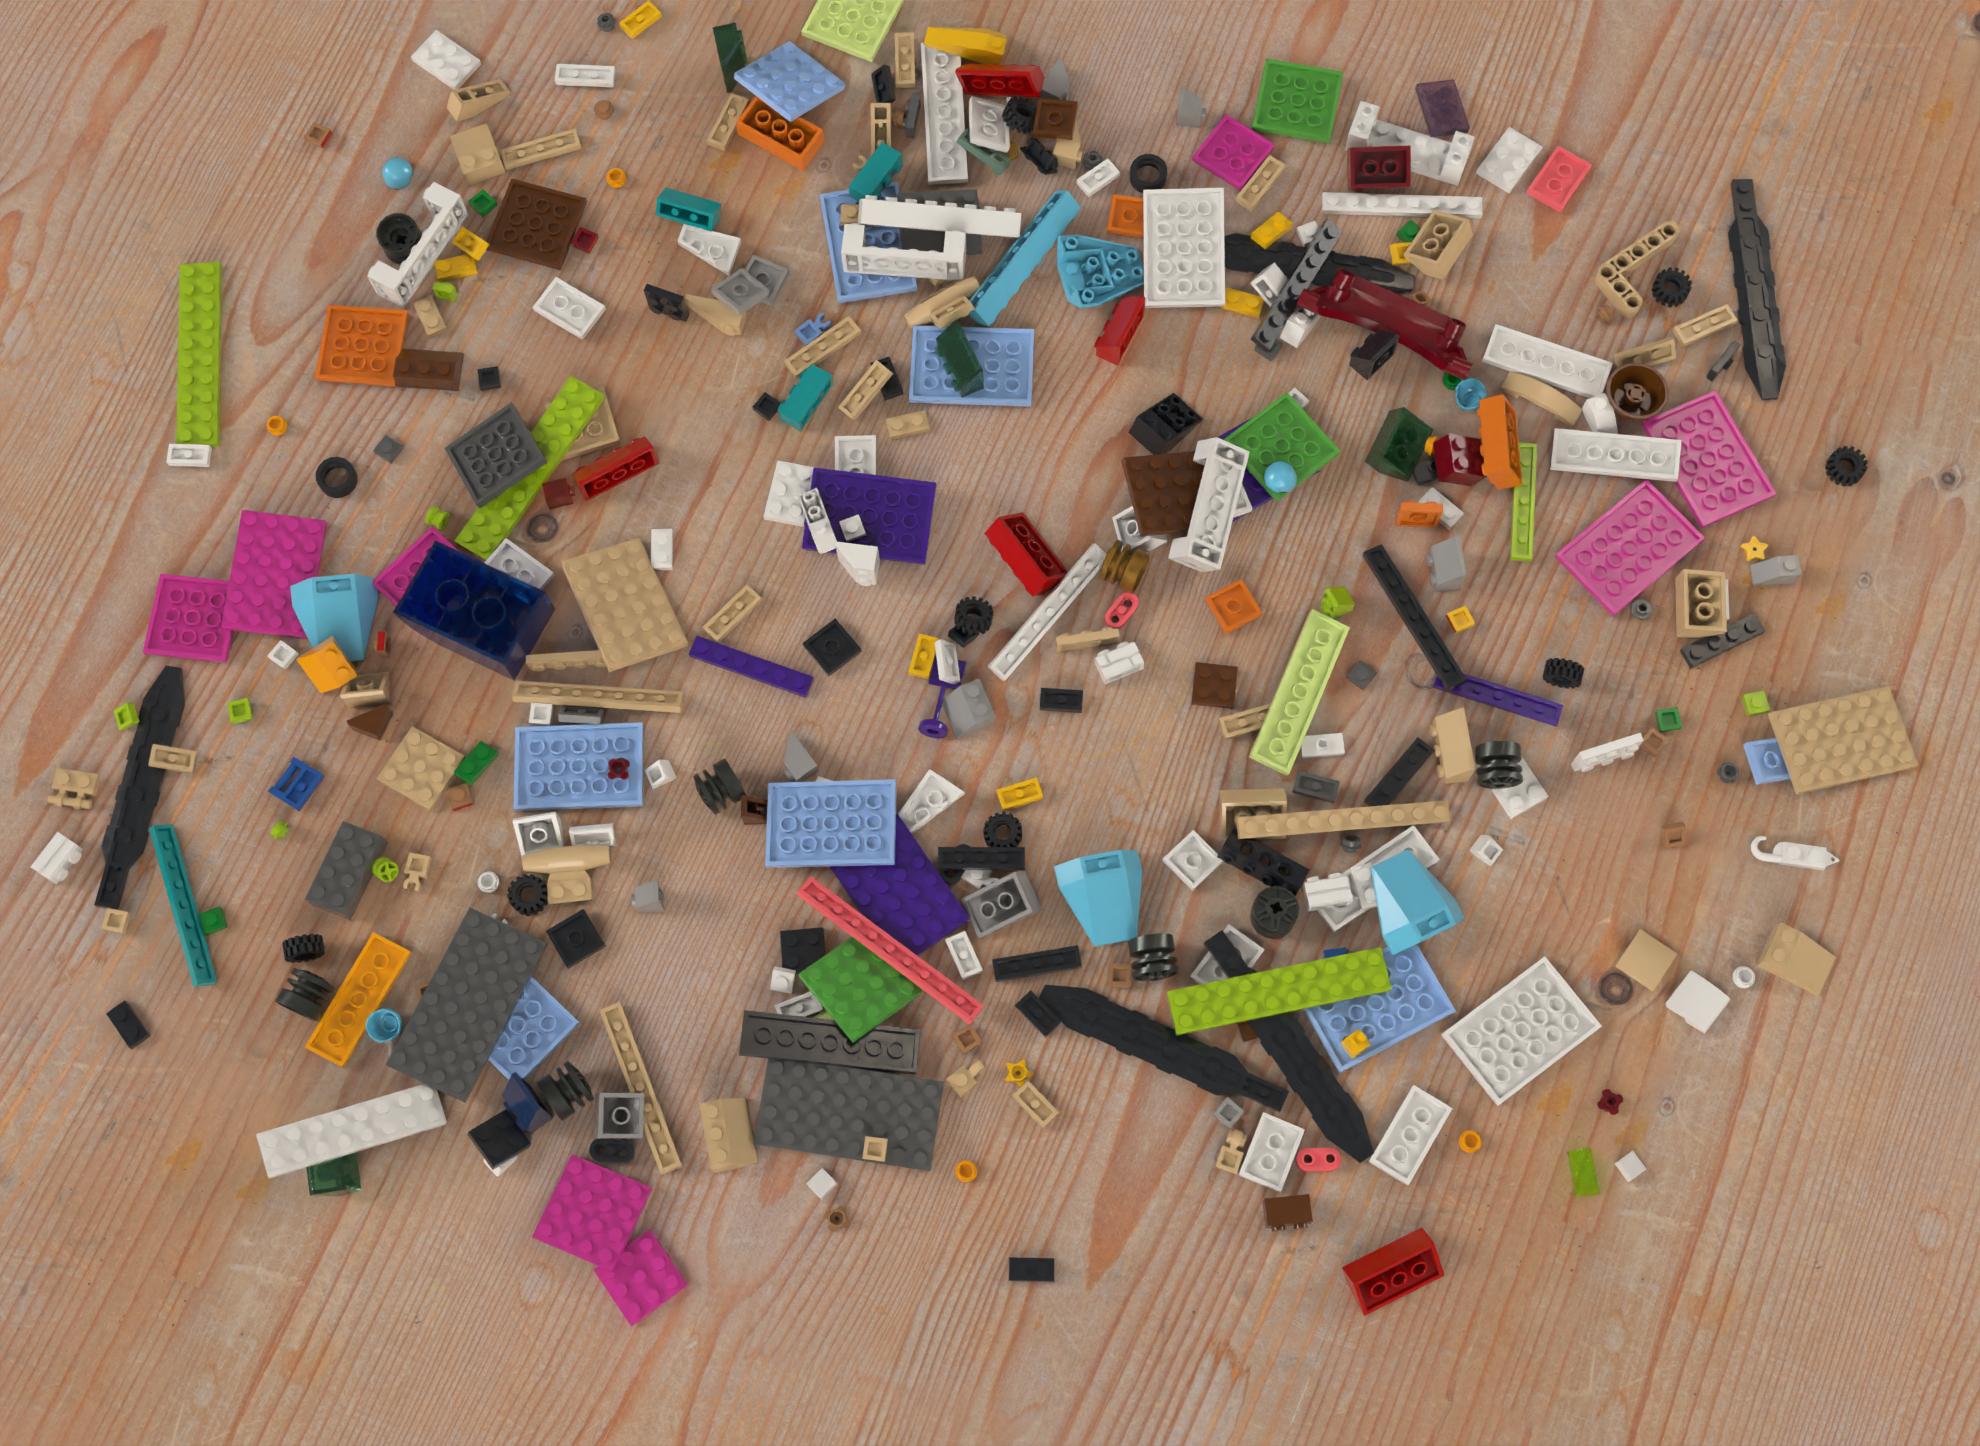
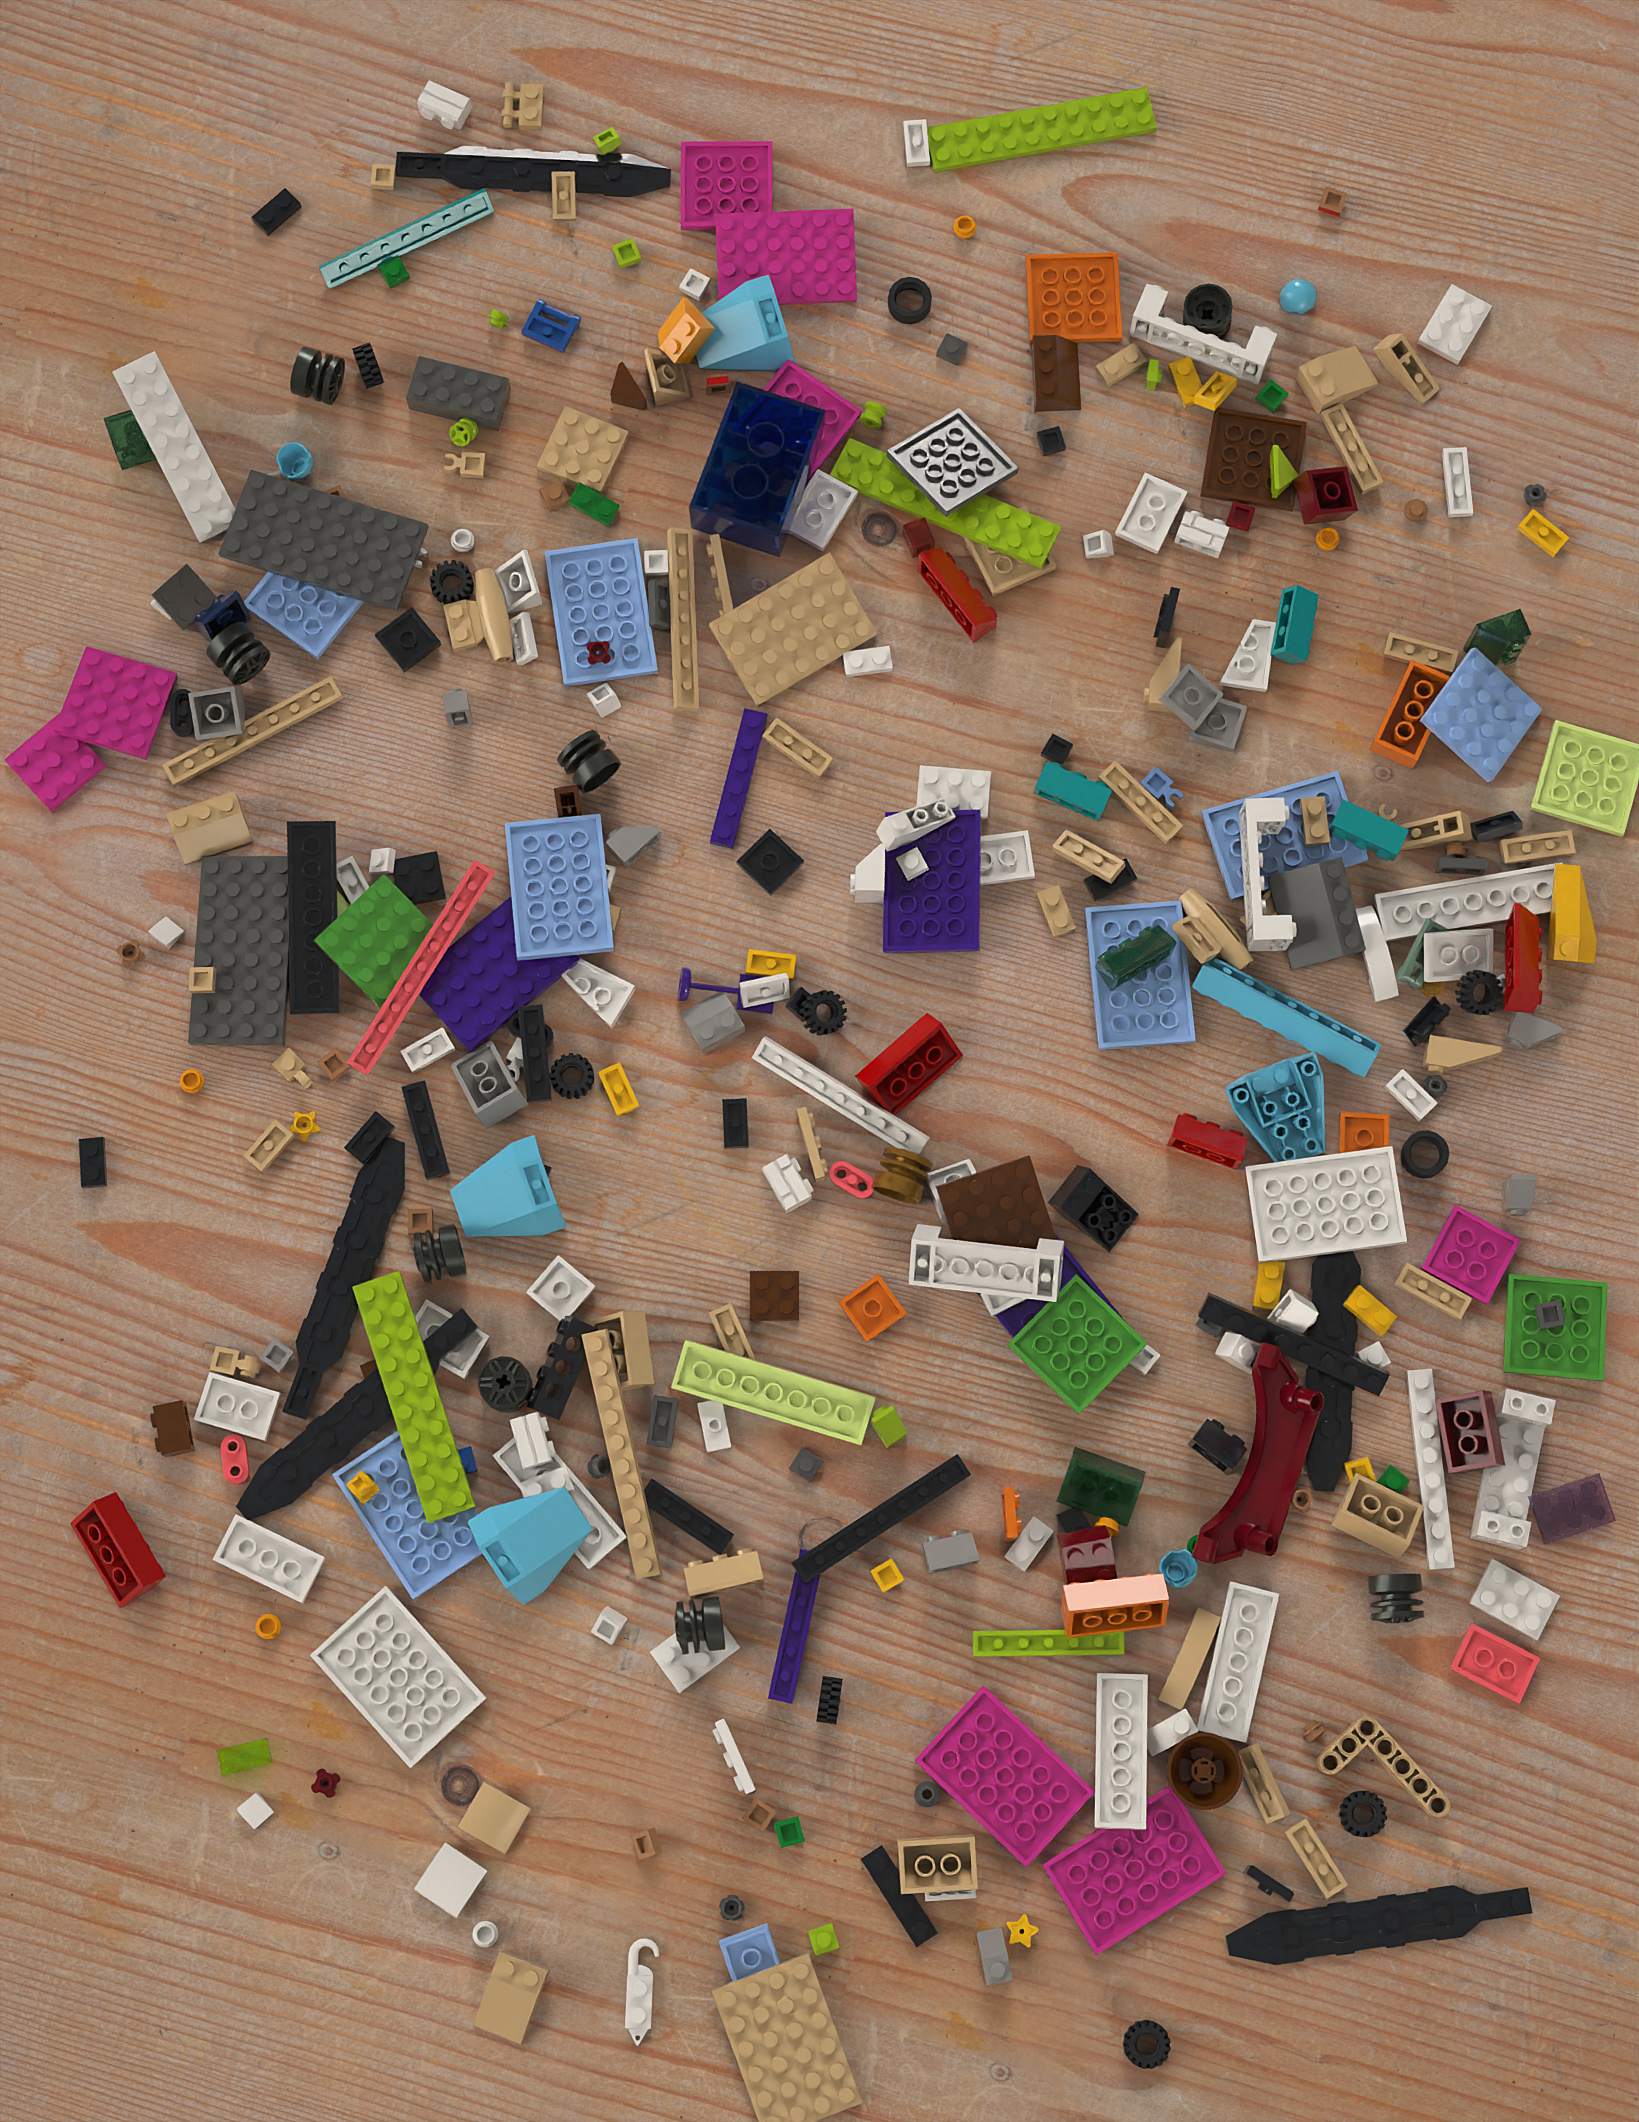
camera: 80 degrees right, 5 degrees up
light orange plate [305,932,412,1068] -> none
white brick [858,195,1021,238] -> none
reddish brown plate [1033,98,1078,140] -> none
medium azure hair [1264,461,1297,493] -> none
none -> white slope [1083,530,1114,559]
none -> white brick [1174,511,1230,558]
none -> lime slope [1270,445,1299,498]
none -> dark red brick [1293,466,1358,525]
none -> white slope [1356,905,1399,1002]
none -> pearl dark grey wheel [1368,1573,1424,1624]
none -> dark grey plate [1534,1300,1566,1330]

